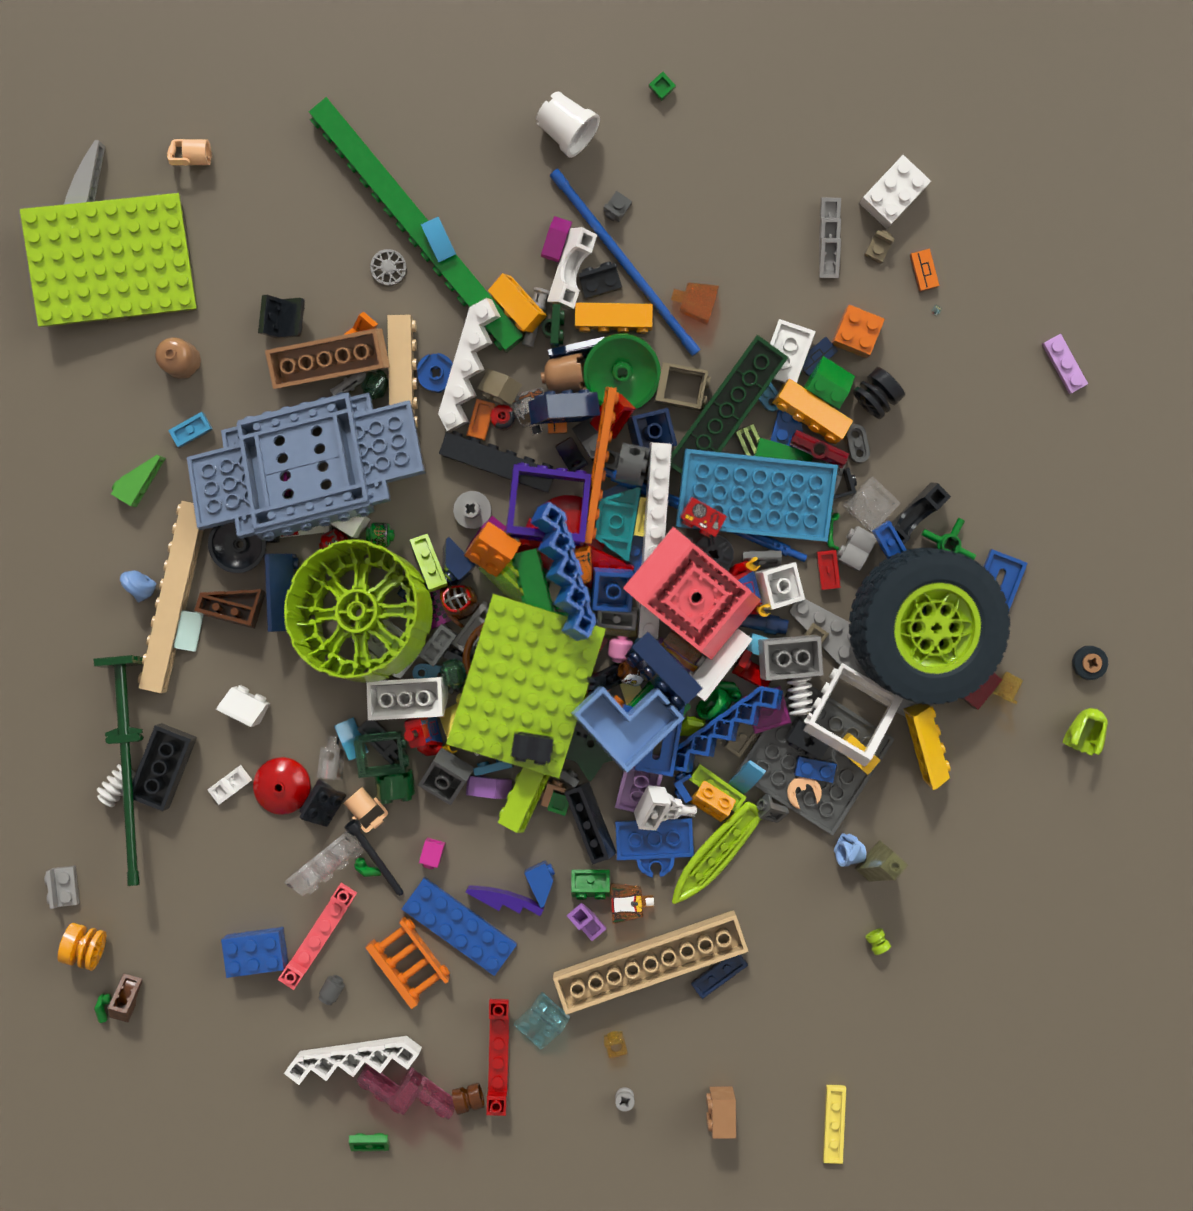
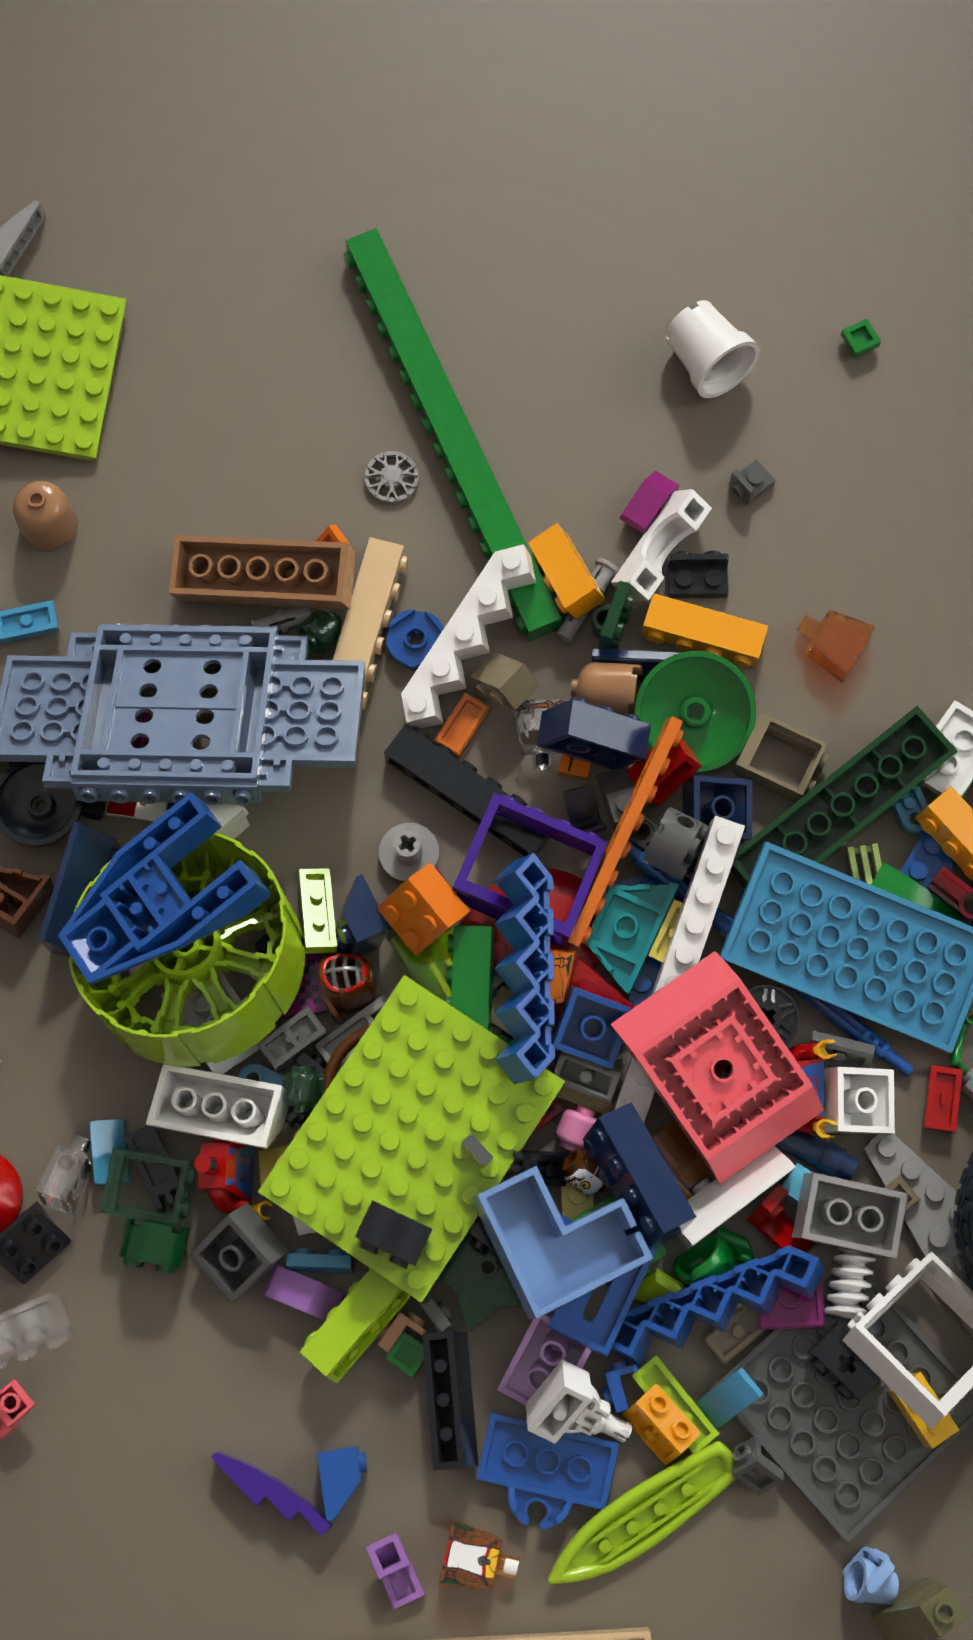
camera: 20 degrees right, 15 degrees down
light nougat piece [167,139,212,165] -> none
black bracket [258,295,305,338] -> none
light nougat piece [343,787,388,832] -> none
black piece [344,818,403,896] -> none
green arm [354,857,381,877] -> none
orange fence [365,916,450,1009] -> none
green head [366,523,395,548] -> none
blue plate [402,877,517,976] -> none
dark pink brick [419,837,445,869] -> none
dark azure slope [421,217,456,262] -> none
red head [490,404,516,431] -> none
blue piece [550,169,701,356] -> none
green bracket [571,870,610,900] -> none
red brick [680,497,727,537] -> none
light nougat head [787,776,822,809] -> none
blue plate [794,756,837,783] -> none
none -> blue wedge [58,792,271,985]
none -> dark grey tile [461,1134,493,1168]

